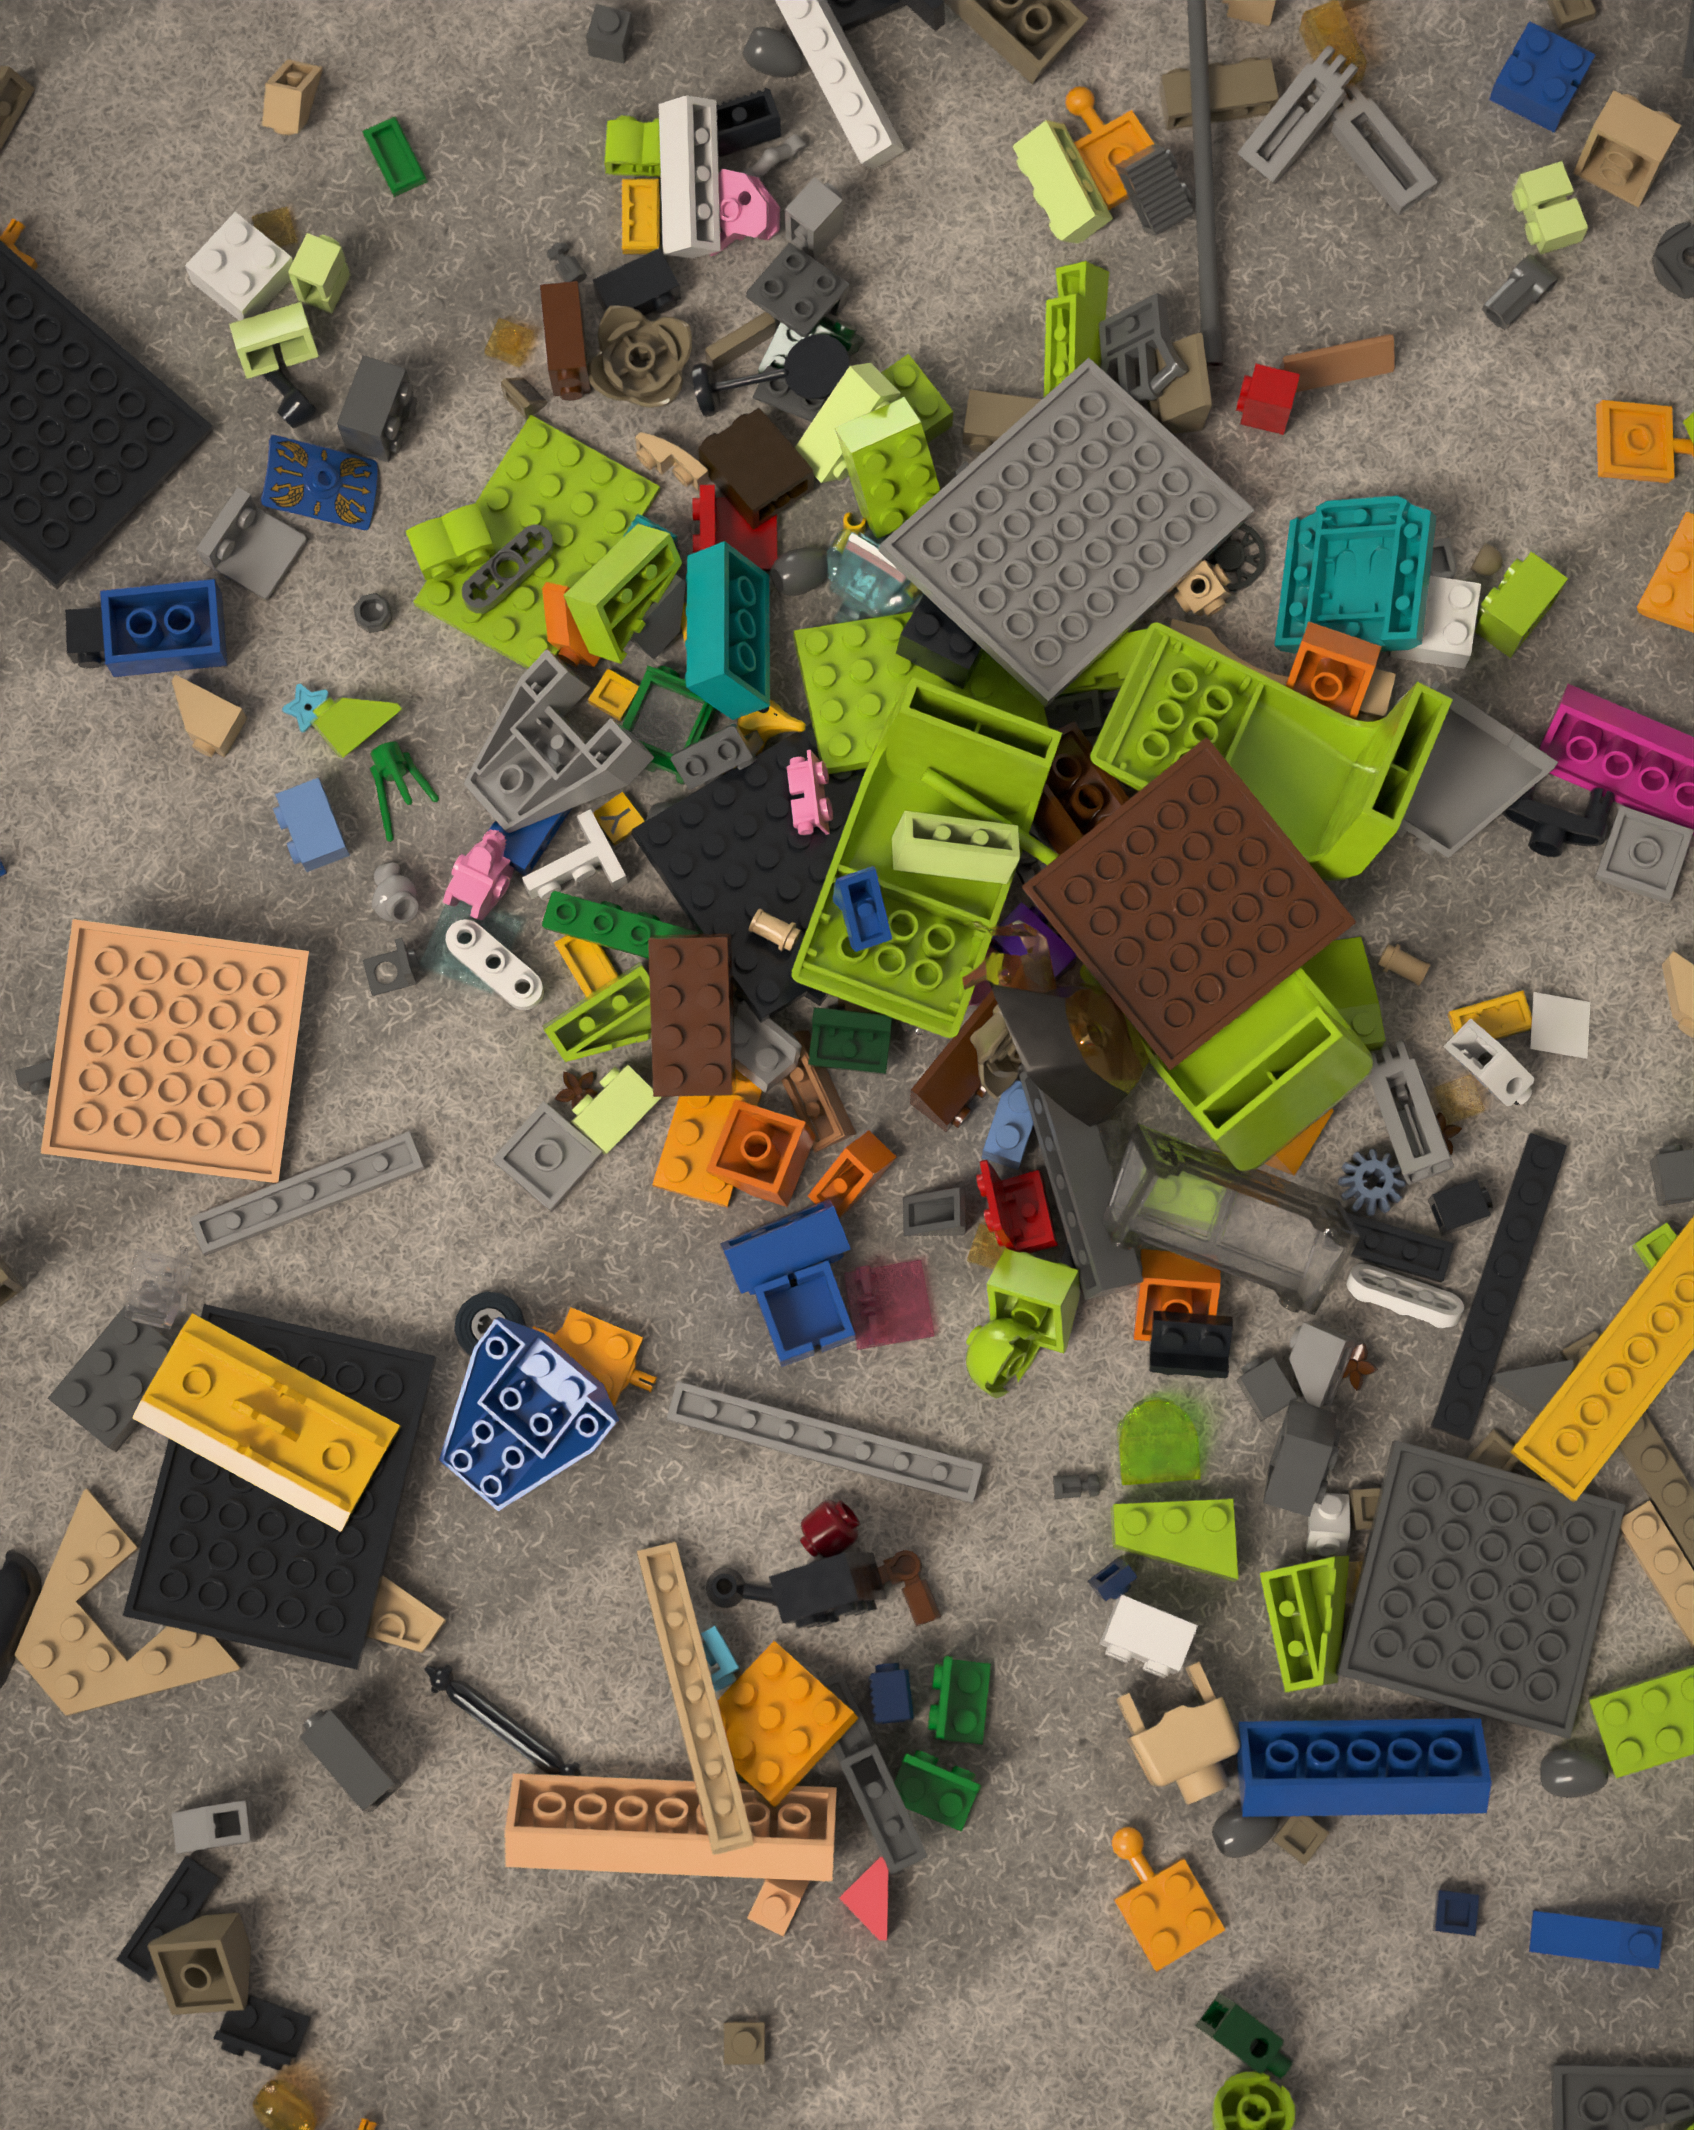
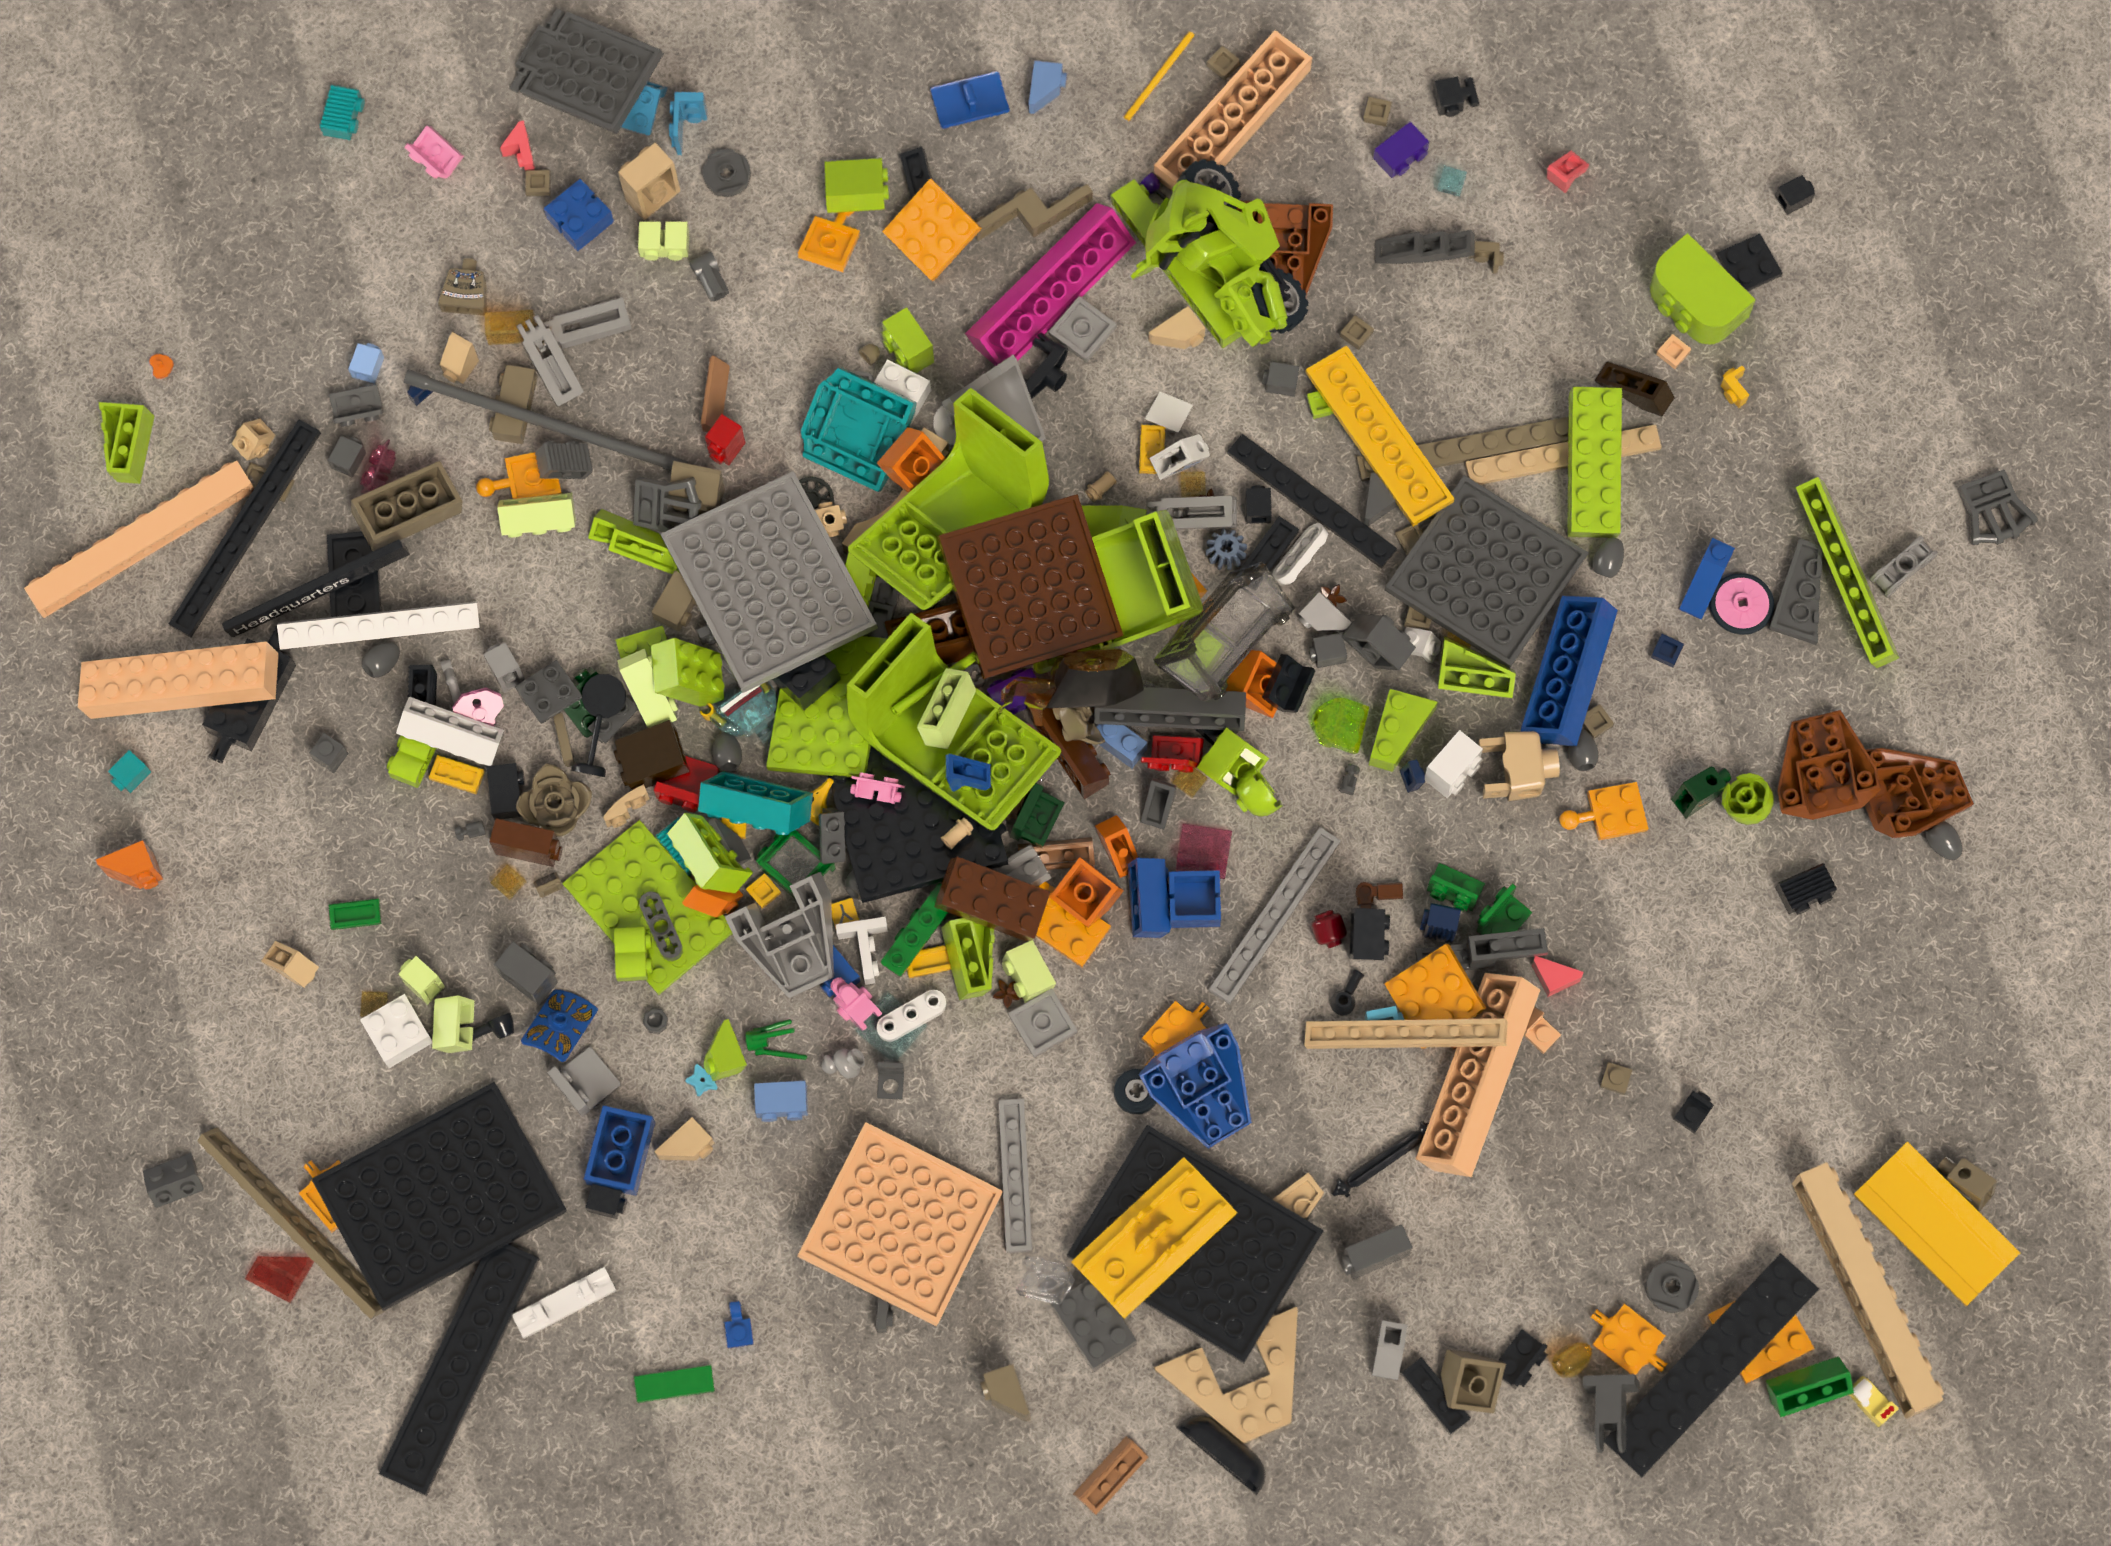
camera: 70 degrees left, 5 degrees down
none -> bright pink wheel [1710,573,1774,635]

